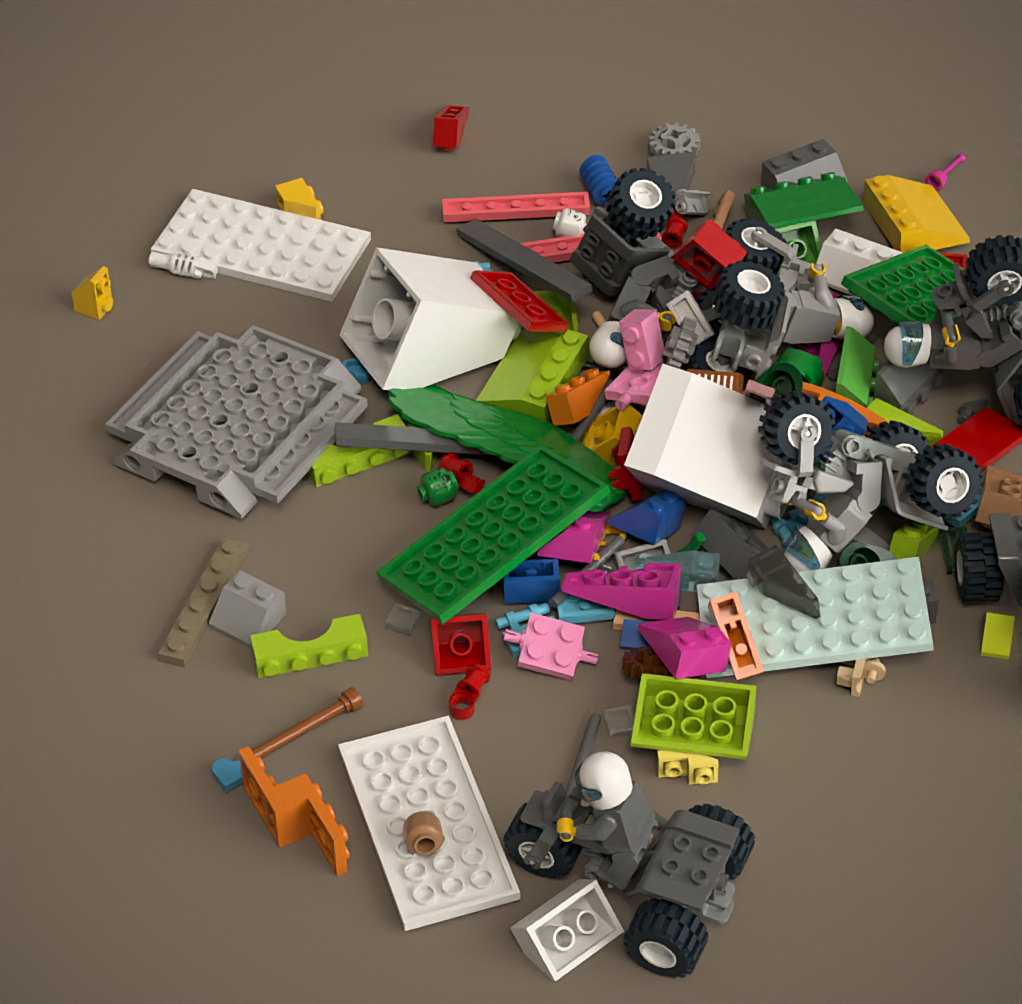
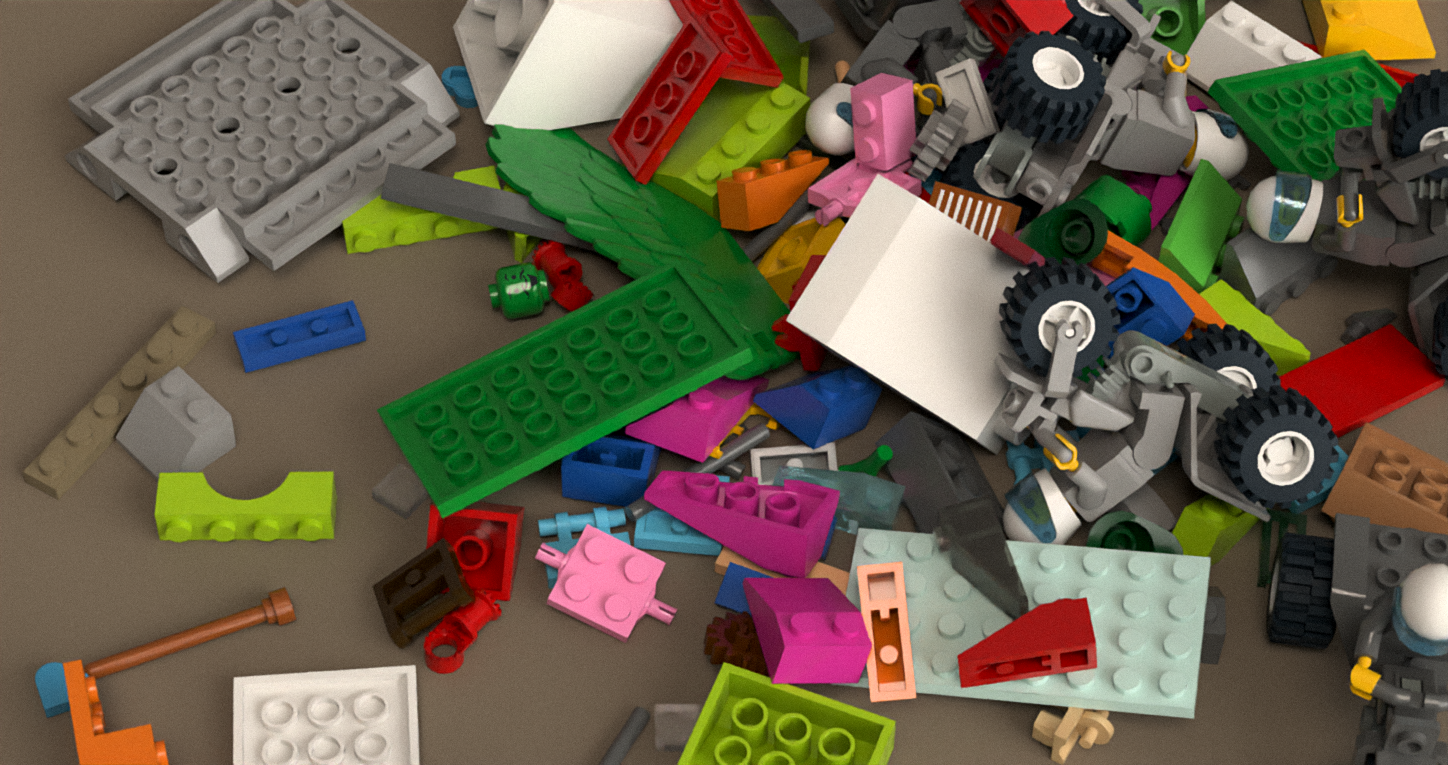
camera: 10 degrees right, 5 degrees up
neon yellow slope [981,611,1015,660] -> none
none -> blue plate [233,300,366,373]
none -> dark brown plate [372,538,475,649]
none -> red tile [607,13,734,185]
none -> red slope [957,597,1097,688]

